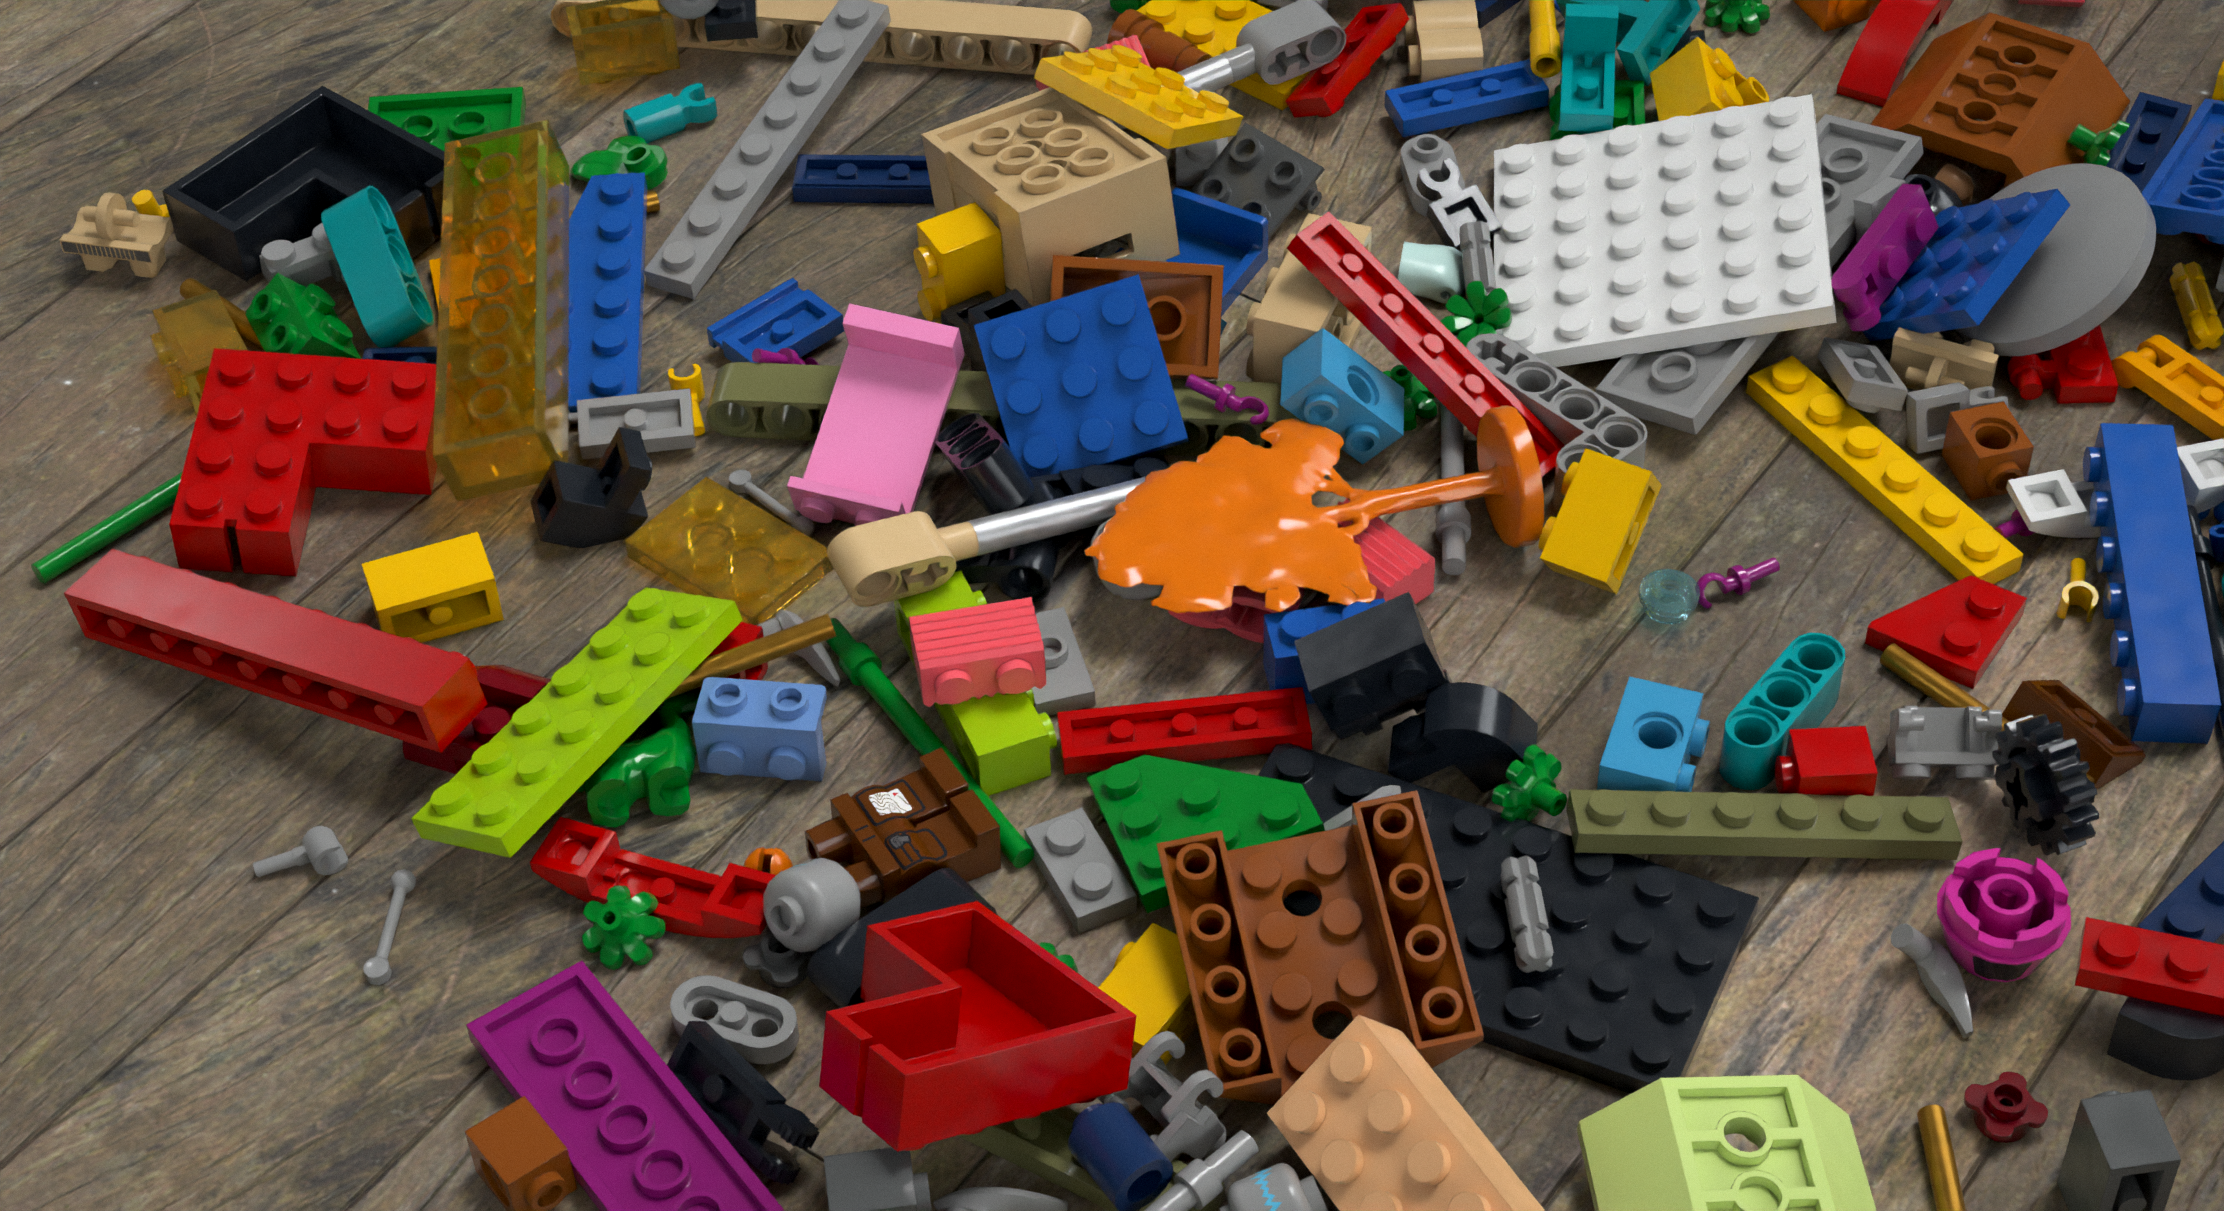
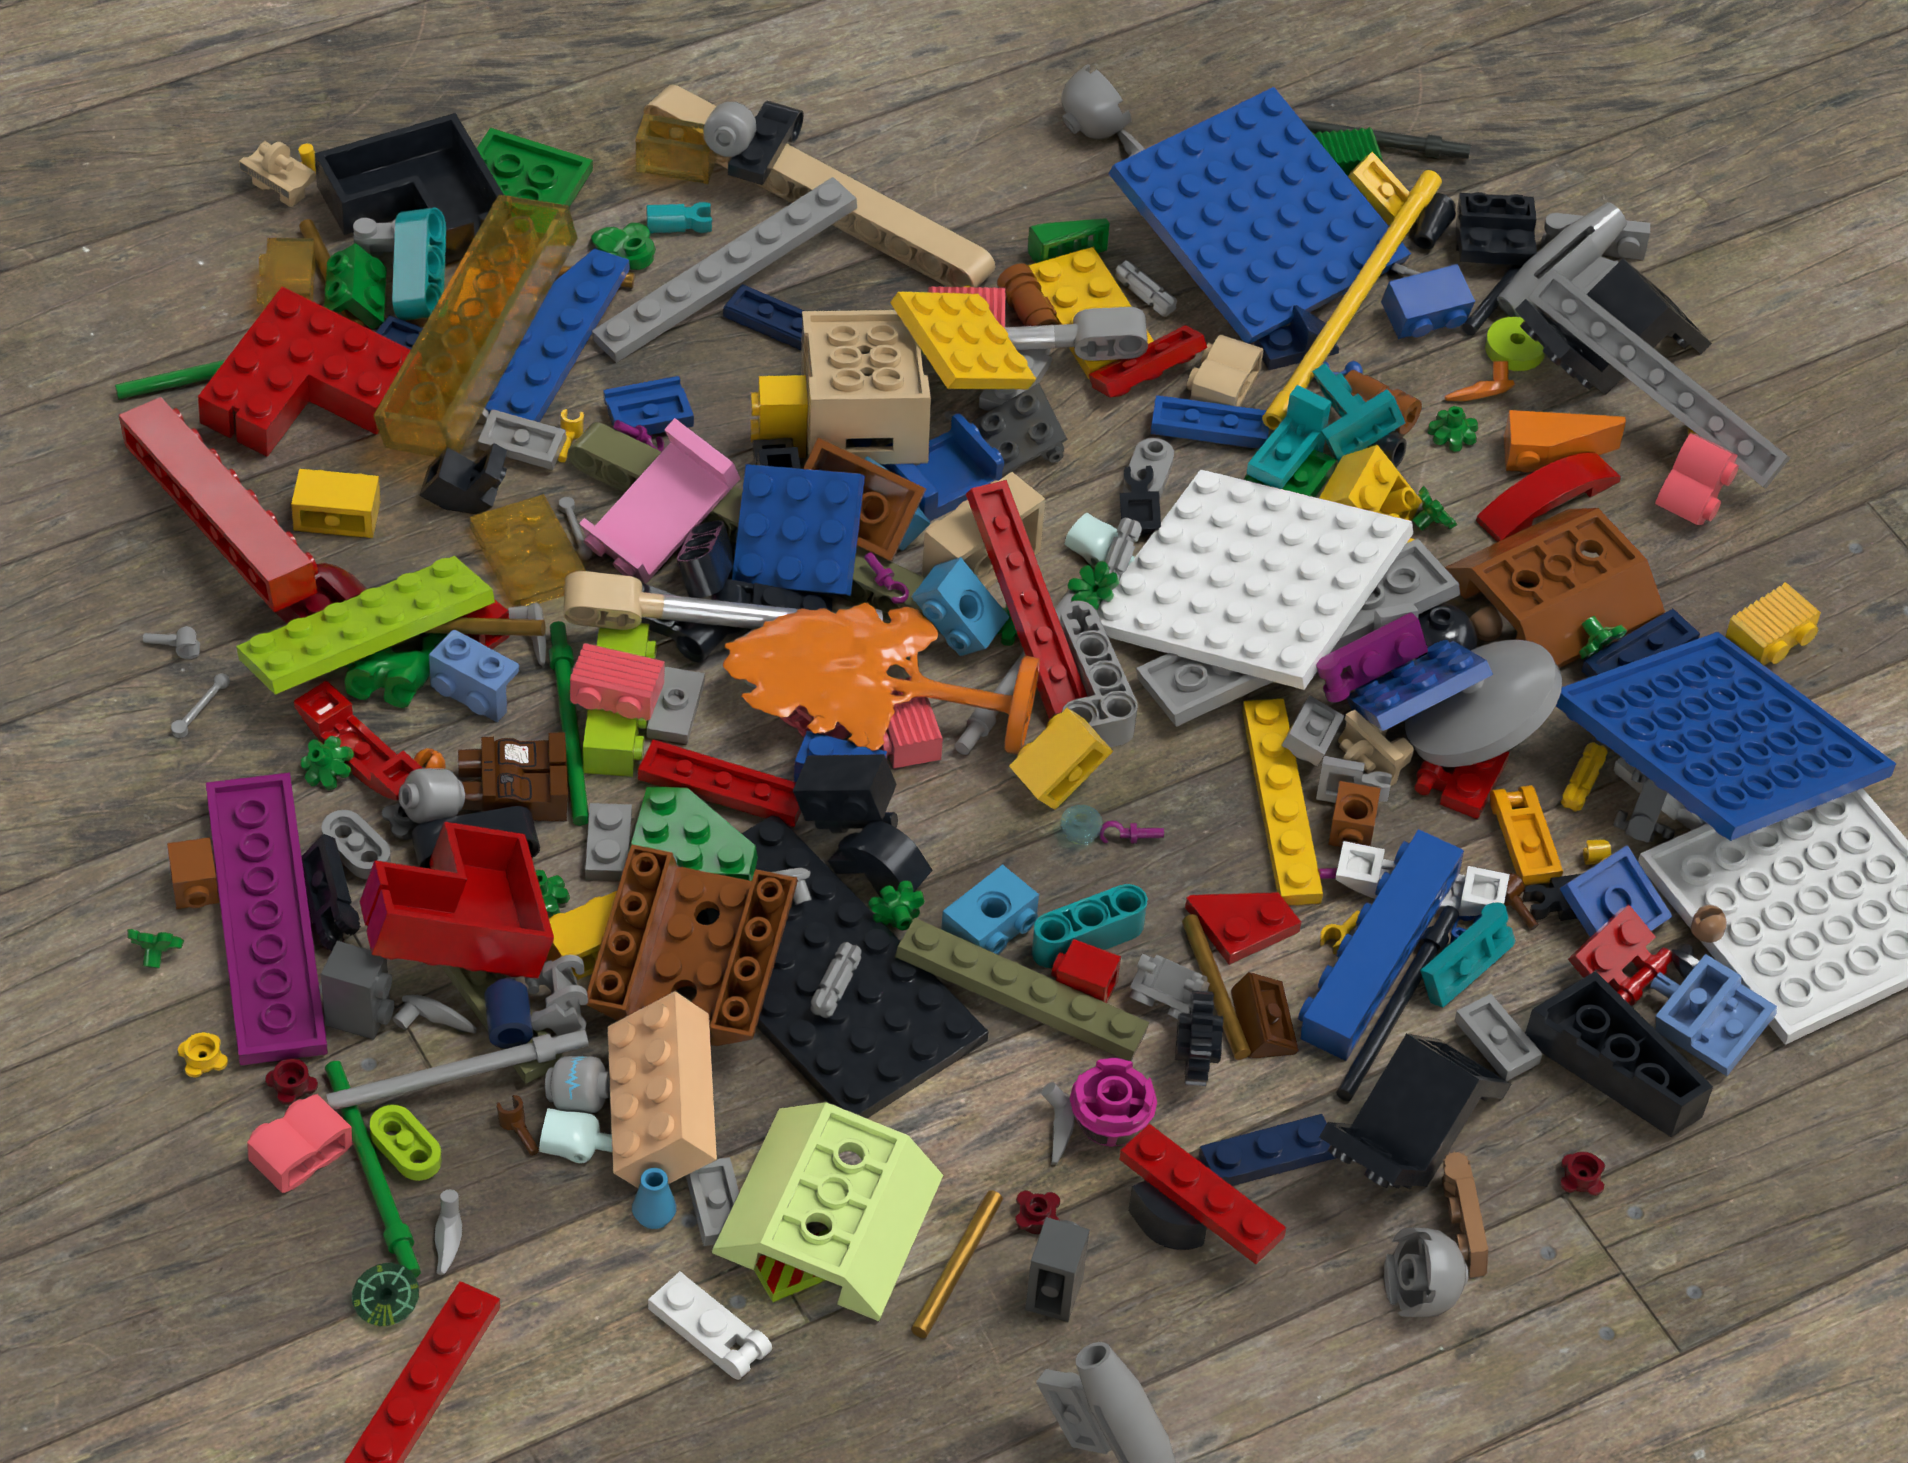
camera: 20 degrees right, 5 degrees up
none -> green plant [1412,486,1457,531]

